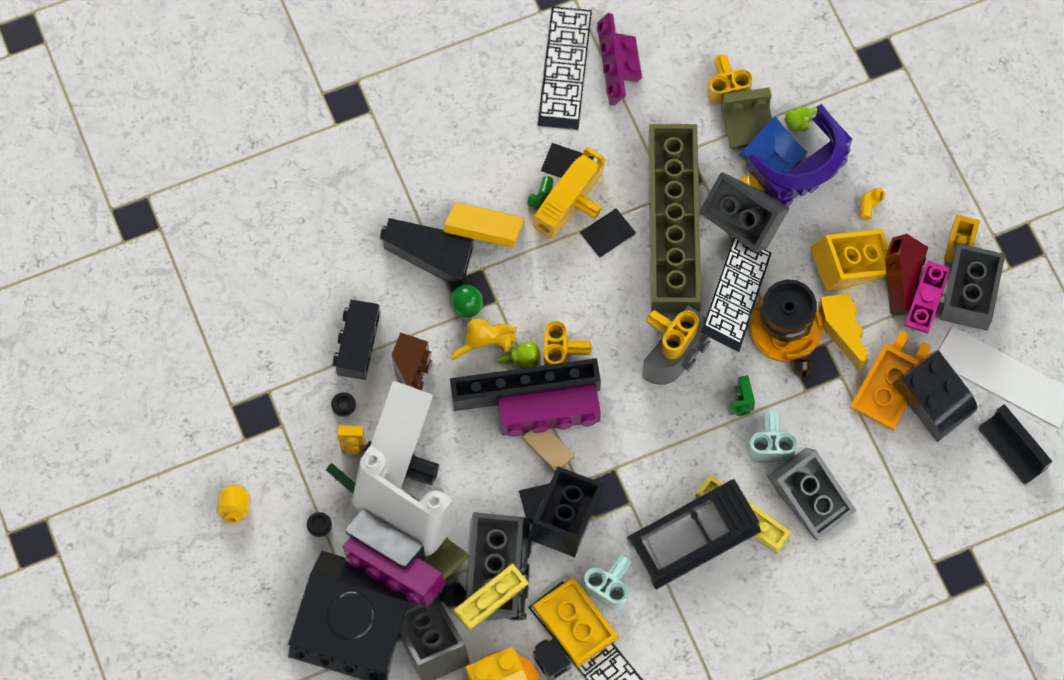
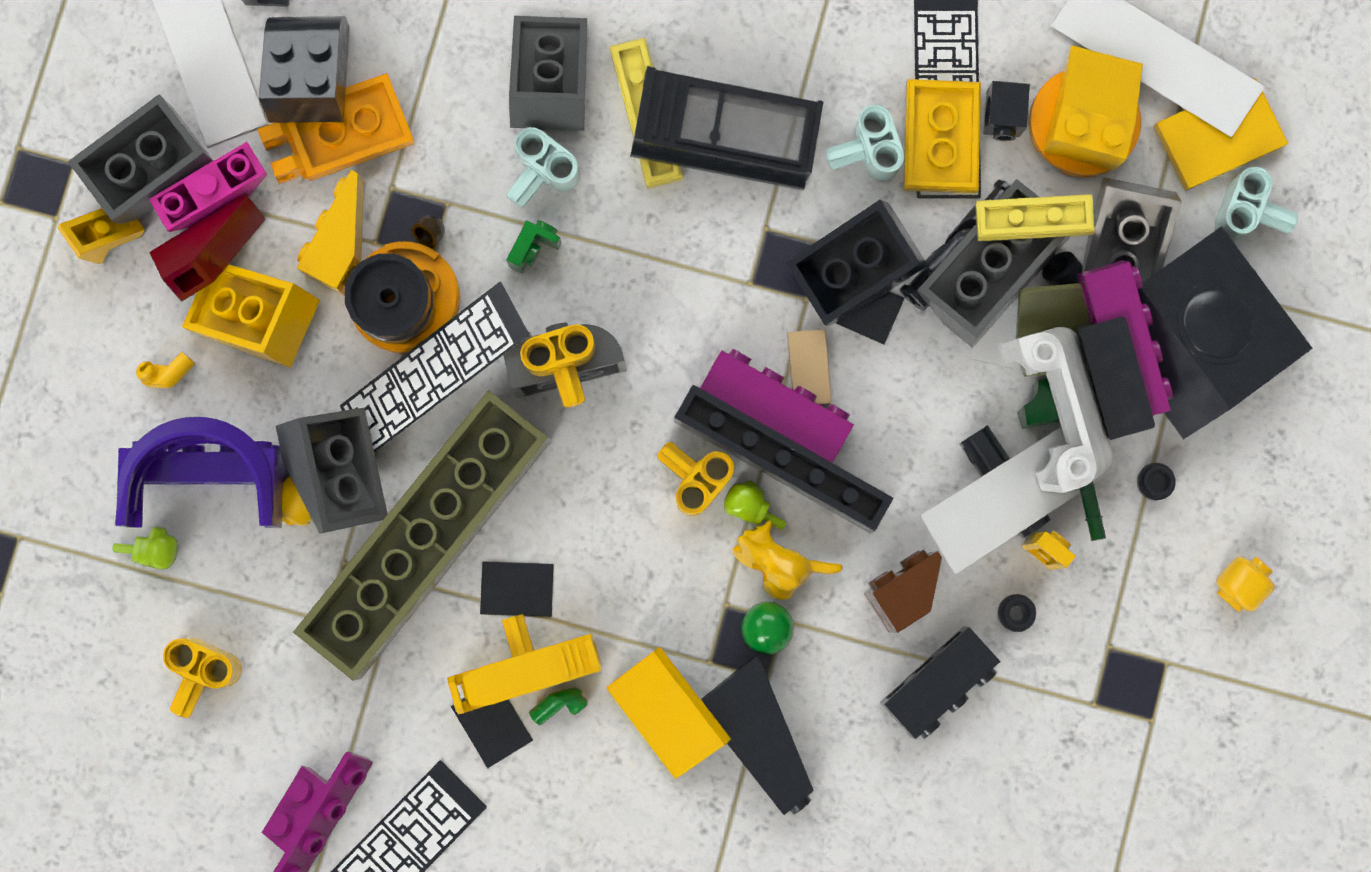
camera: 145 degrees left, 15 degrees up
olive bracket [721,87,772,149] -> none
blue plate [740,117,807,174] -> none

